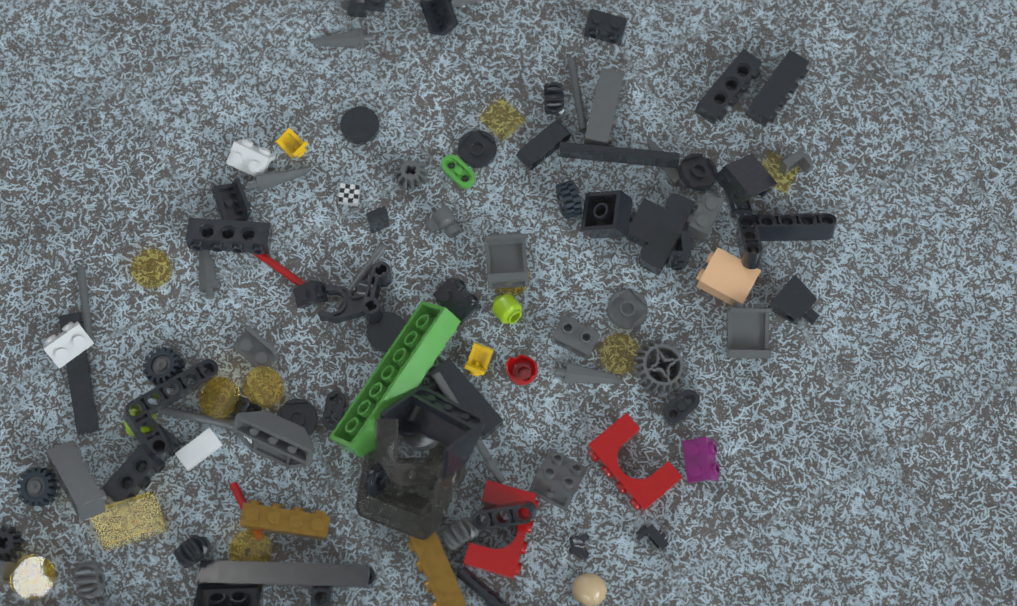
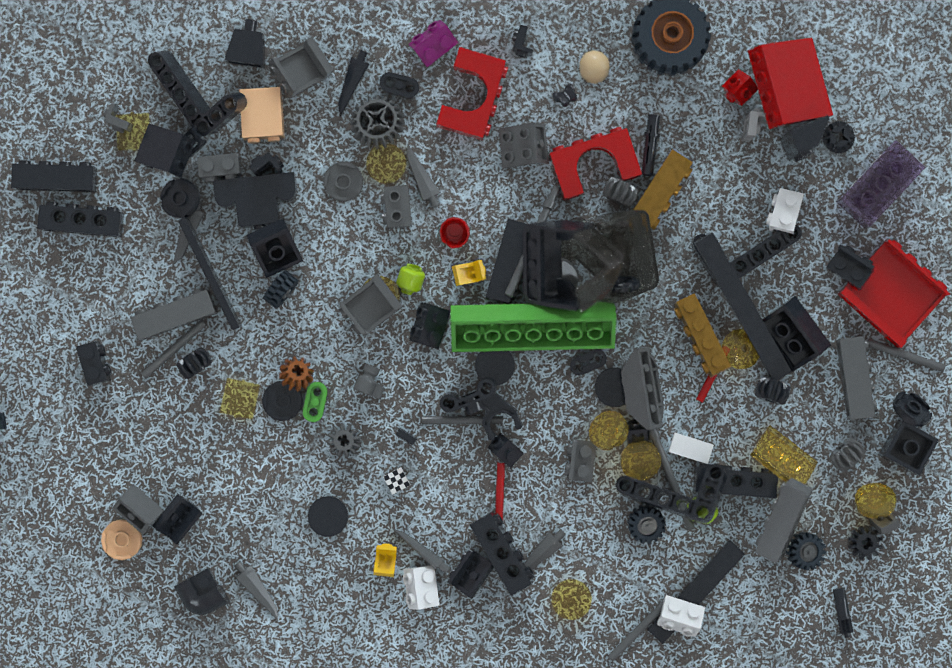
camera: 125 degrees left, 15 degrees up
black beam [472,501,537,530] -> none
black beam [516,120,572,170] -> none
none -> dark orange gear [279,356,314,392]
none -> black bar [338,50,369,117]

